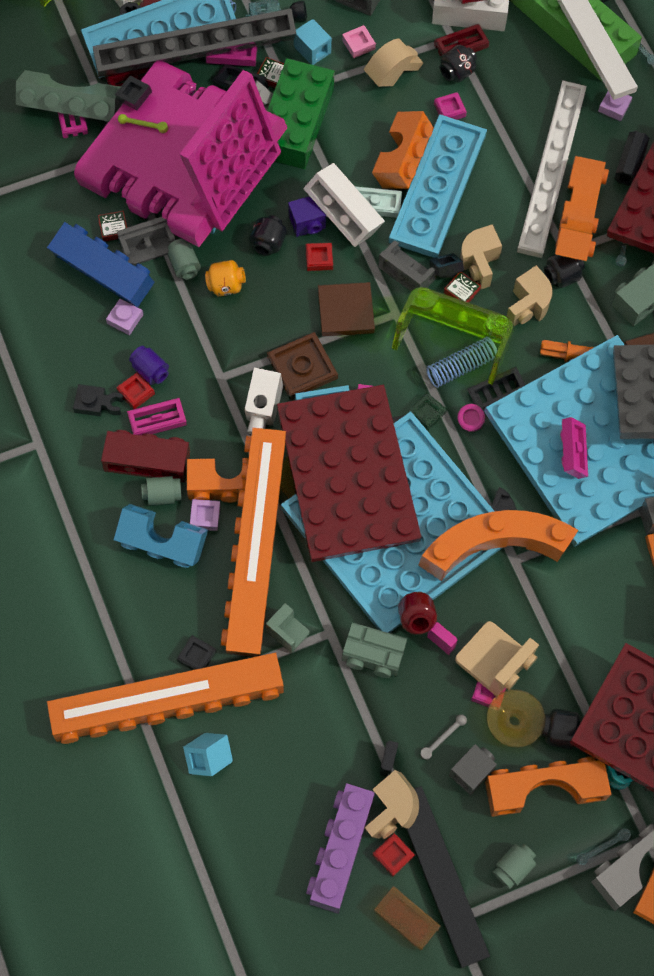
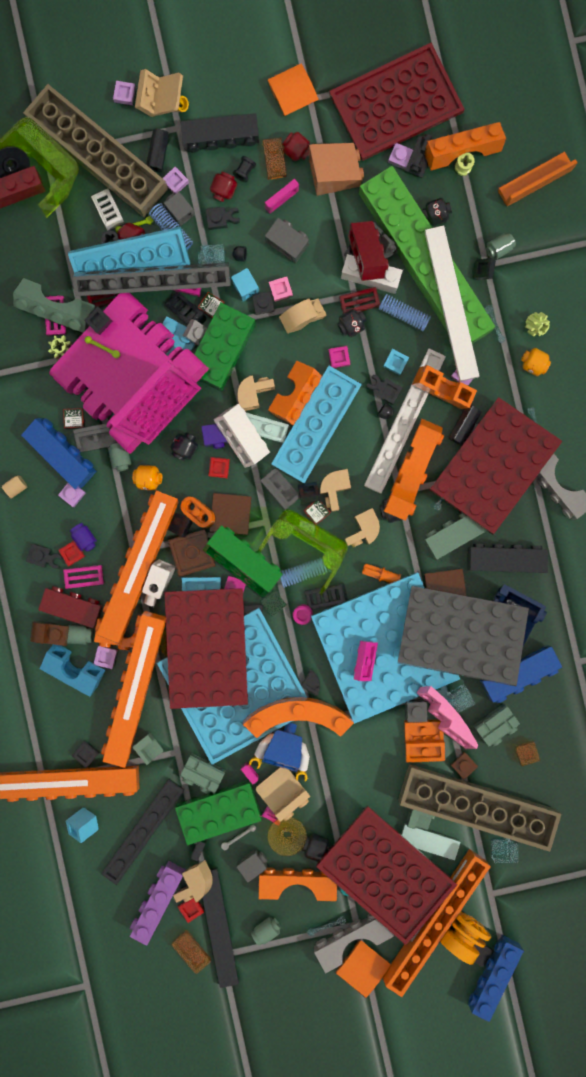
camera: 10 degrees right, 20 degrees up
dark red head [398,592,437,634] -> none
none -> tan brick [2,476,28,499]
none -> reddish brown brick [30,621,69,646]
none -> yellowish green gear [48,335,72,360]
none -> orange brick [95,491,179,644]
none -> black tile [101,778,185,886]
none -> black tile [168,513,193,538]
none -> green brick [175,780,262,845]
none -> orange plate [181,497,215,528]
none -> green brick [203,525,283,598]
none -> tan brick [237,375,275,411]
none -> blue torso [249,723,310,782]
none -> black plate [252,292,274,315]
none -> black plate [366,375,403,405]
none -> black hinge [377,403,394,420]
none -> light blue piece [379,294,431,332]
none -> medium azure plate [383,349,409,375]
none -> orange arch [412,365,477,409]

